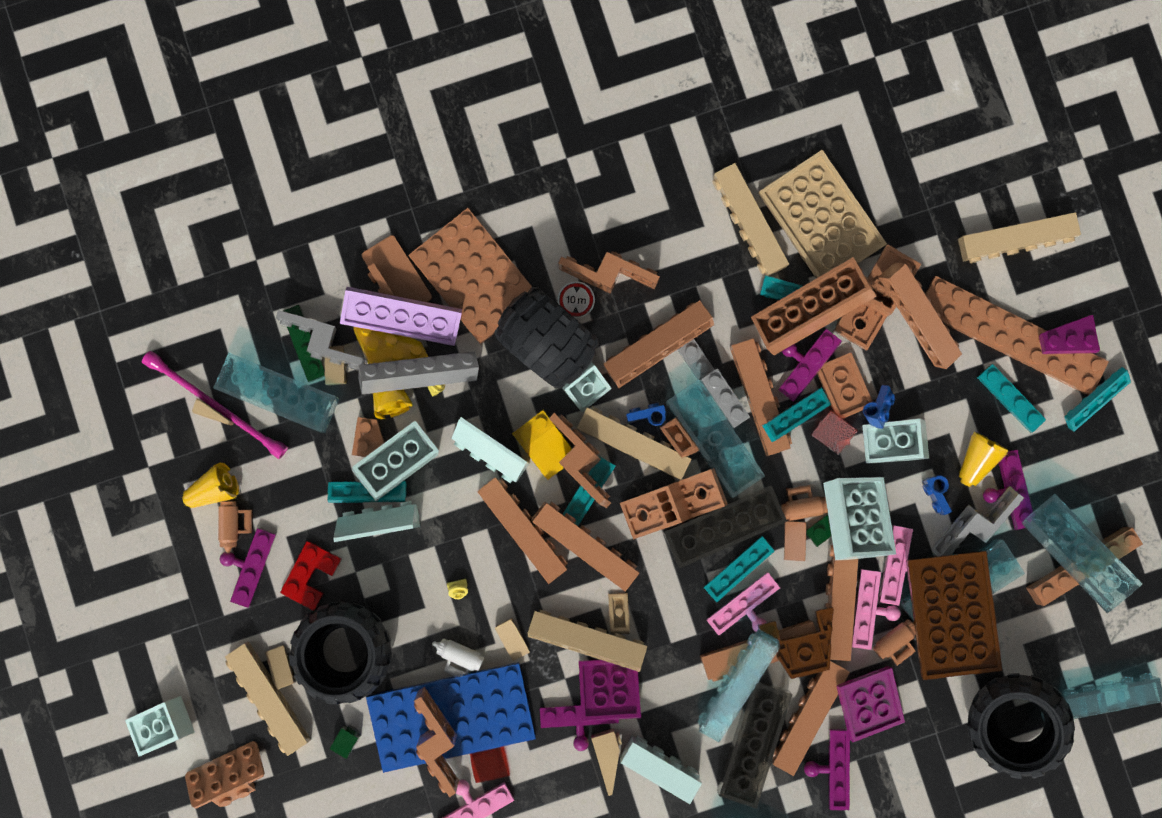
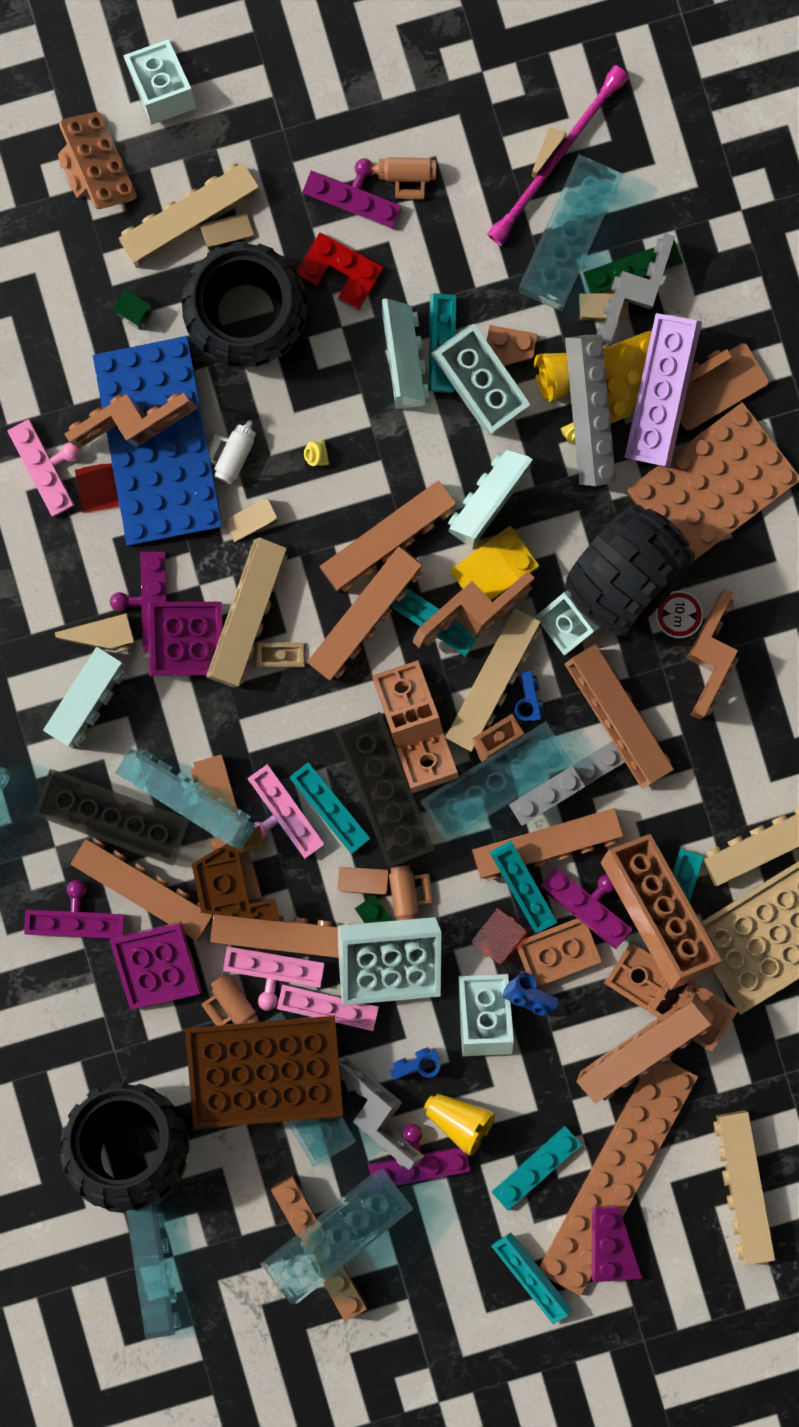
camera: 85 degrees right, 0 degrees up
yellow cone [182,463,239,508] -> none

